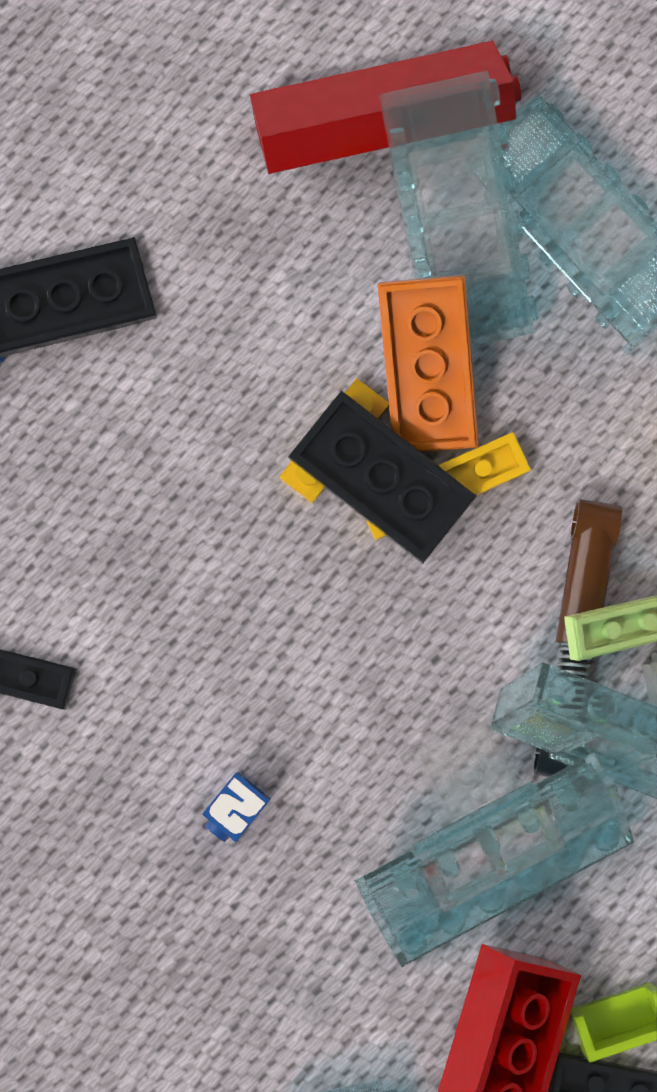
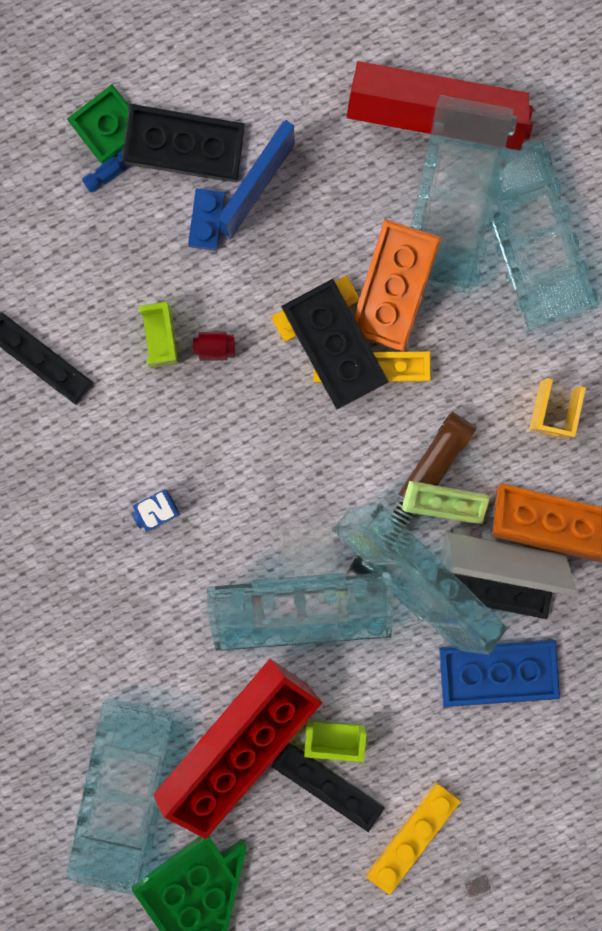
camera: 15 degrees right, 5 degrees up
none -> lime panel [138,302,180,368]
none -> blue plate [188,188,225,251]
none -> dark red brick [193,331,235,361]
none -> blue tile [218,119,295,240]

